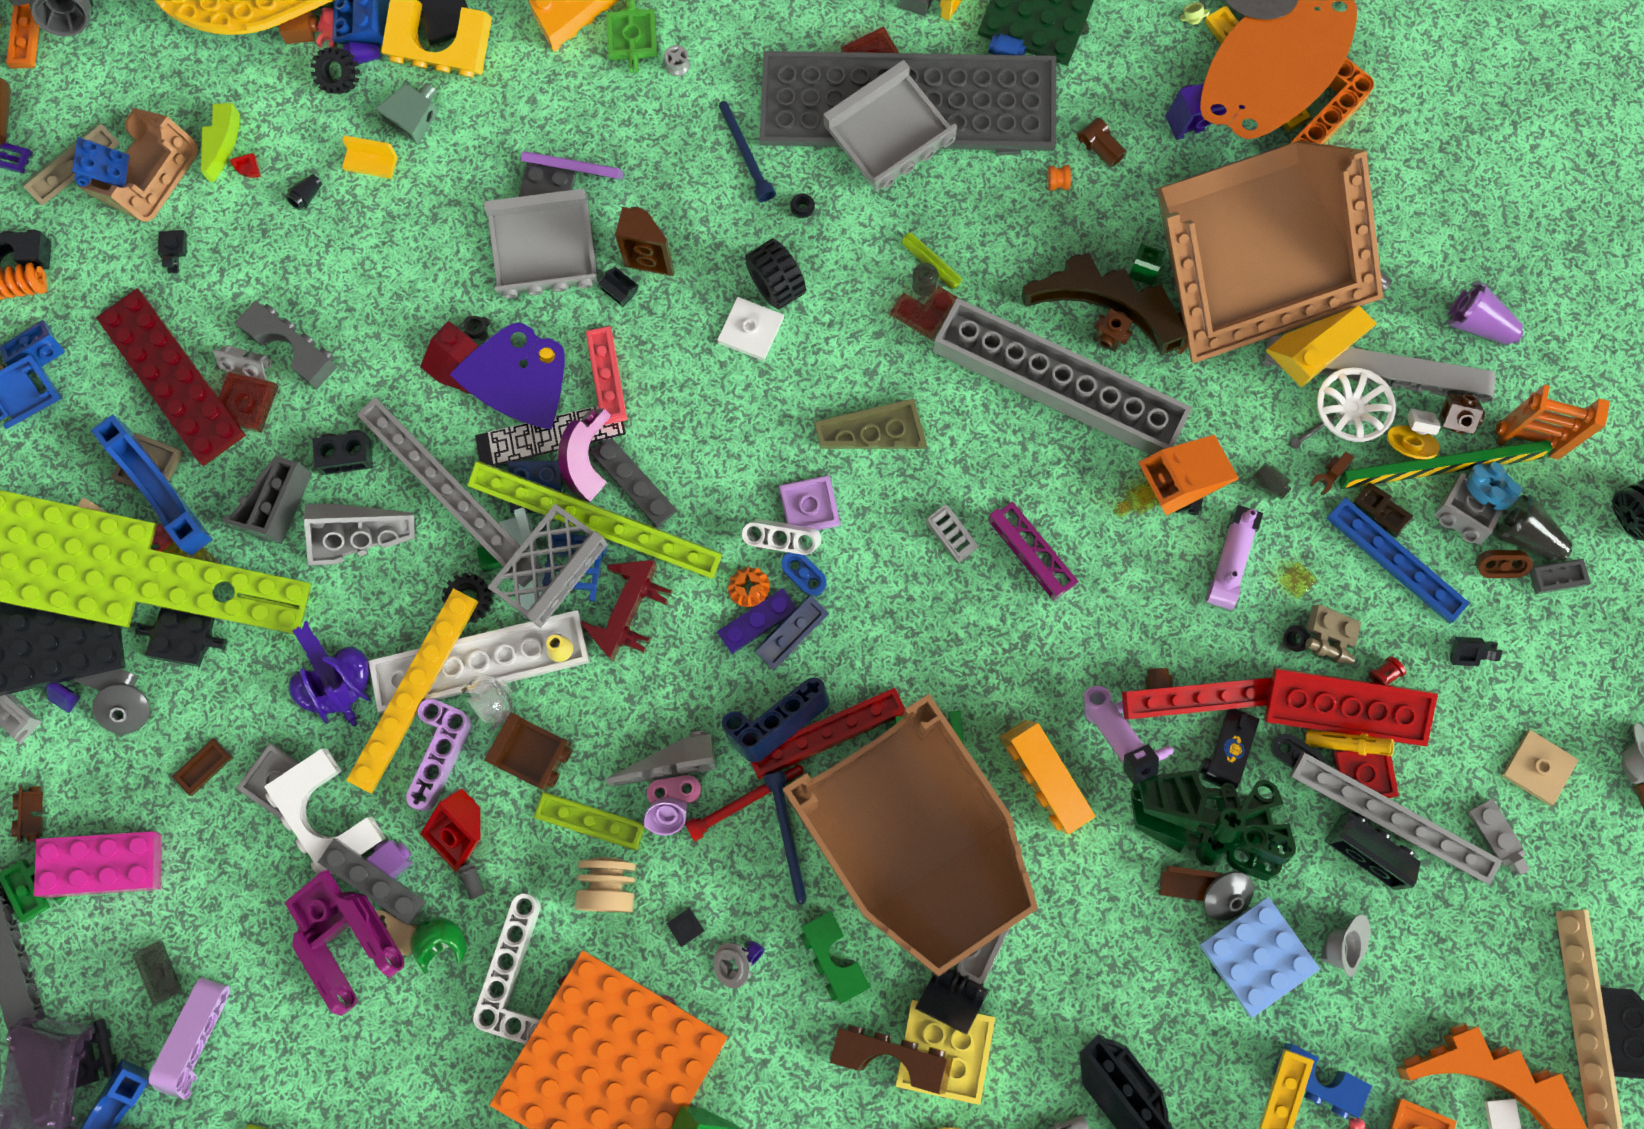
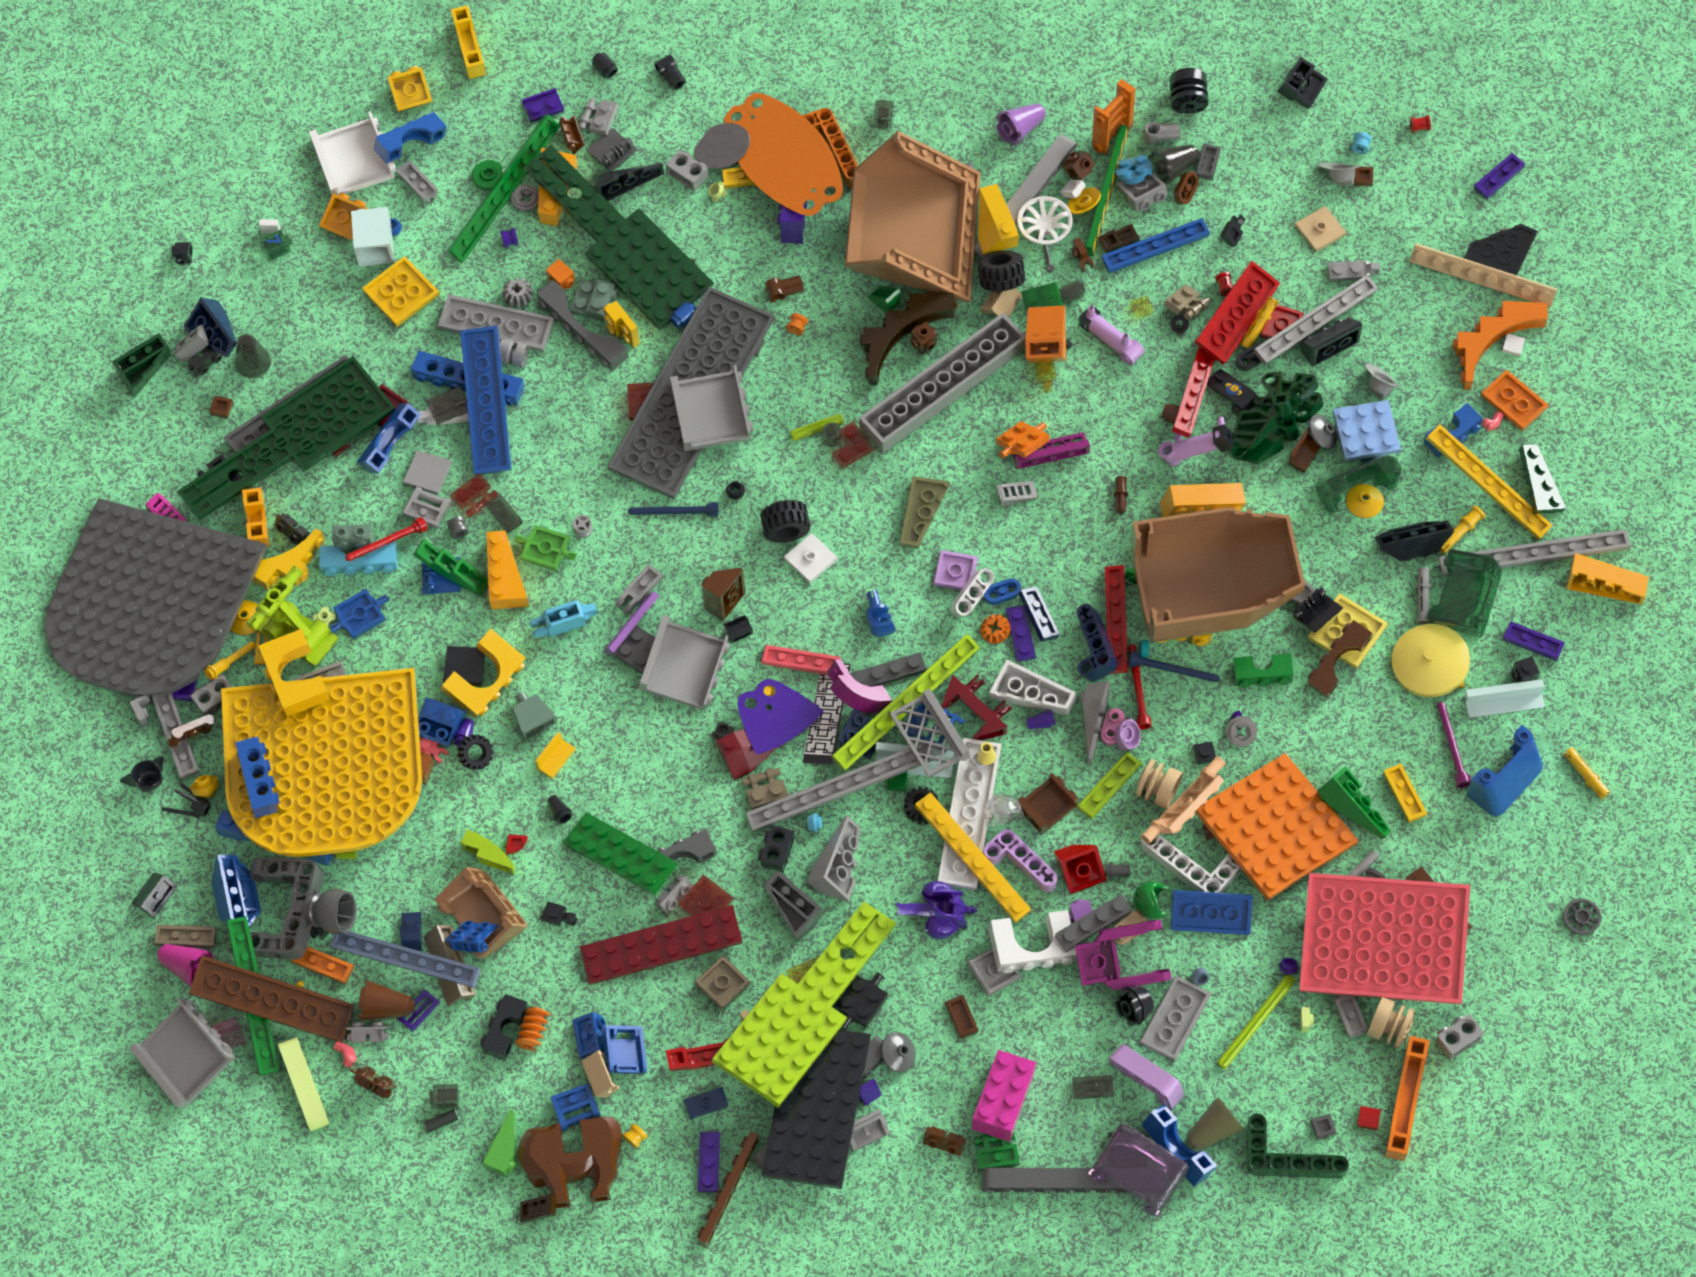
camera: 65 degrees left, 10 degrees down
blue arch [91,414,213,556] -> none
none -> sand blue plate [330,931,481,988]
none -> dark blue slope [400,912,422,951]
none -> medium azure hinge [529,600,598,638]
none -> green plate [563,812,678,896]
none -> light grey hinge [615,565,664,614]
none -> red slope [665,1038,729,1071]
none -> dark tan plate [742,768,789,810]
none -> medium azure plate [807,813,823,833]
none -> blue piece [866,590,896,637]
none -> clear smoke brick [874,100,894,130]
none -> black tyre [977,250,1025,292]
none -> tan panel [980,288,1022,318]
none -> white wedge [989,660,1077,716]
none -> orange plate [996,421,1049,459]
none -> green plate [1021,282,1063,310]
none -> dark purple cone [1026,709,1056,730]
none -> reddish brown axle [1113,476,1128,513]
none -> black cone [1115,987,1154,1026]
none -> light grey tile [1139,975,1212,1062]
none -> light nougat plate [1141,756,1225,844]
none -> light grey piece [1143,122,1180,145]
none -> blue tile [1170,890,1253,935]
none -> sand blue hinge [1192,967,1209,985]
none -> clear green windscreen [1315,455,1401,515]
none -> yellow dish [1346,484,1384,518]

